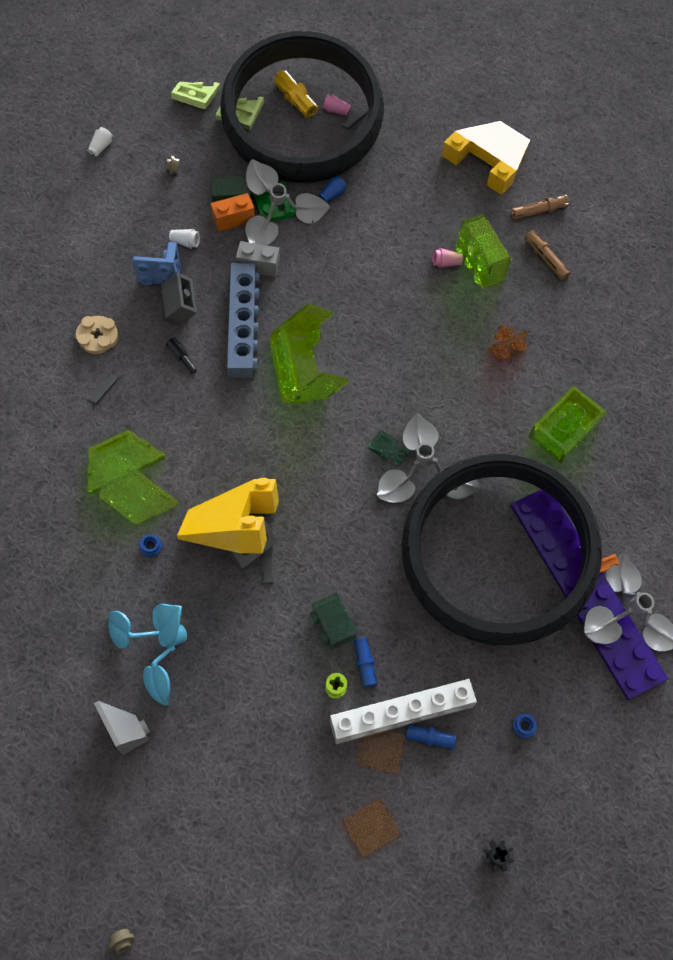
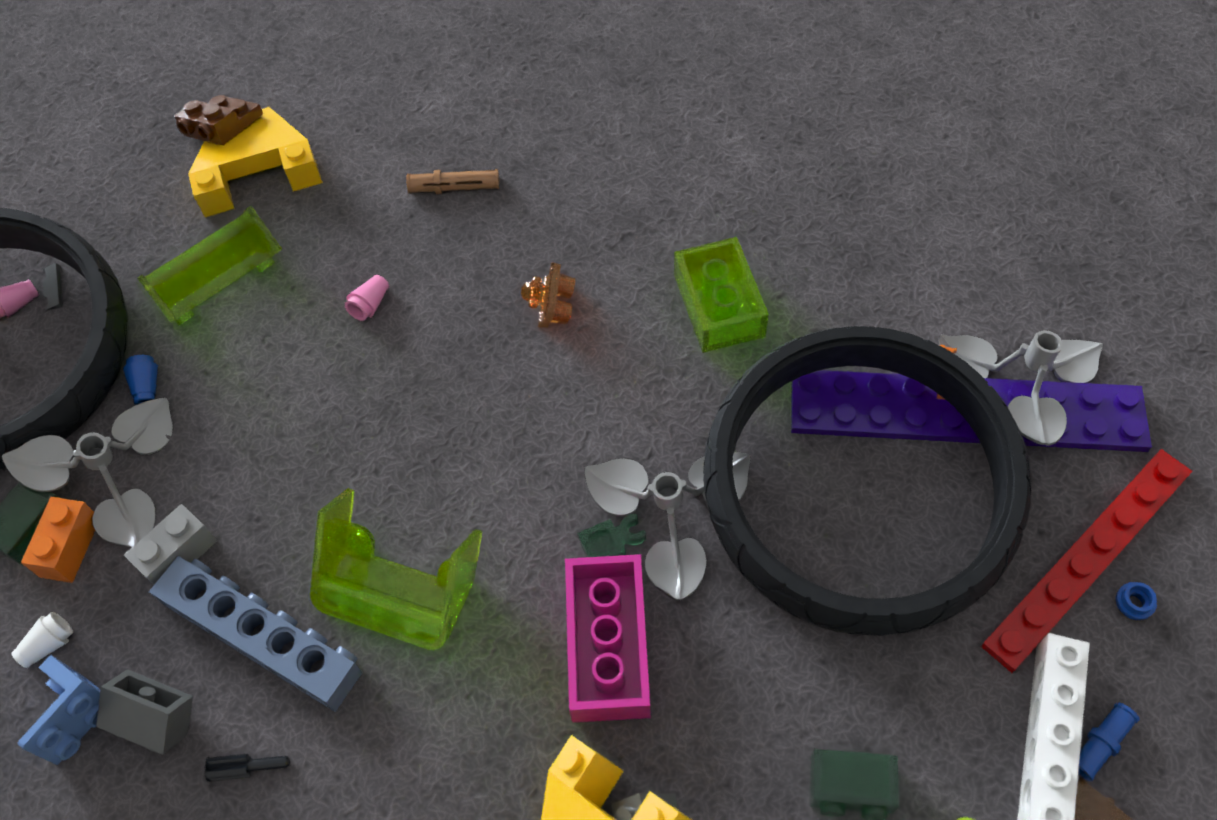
camera: 50 degrees left, 5 degrees down
green plate [253,182,296,222] -> none
blue pin [353,638,378,688] -> none
clear neon green brick [456,214,511,289] -> none
medium nougat pin [511,194,569,221] -> none
none -> clear neon green windscreen [136,206,283,326]
none -> reddish brown plate [174,95,263,146]
none -> dark pink brick [565,554,651,723]
none -> red plate [981,449,1193,673]

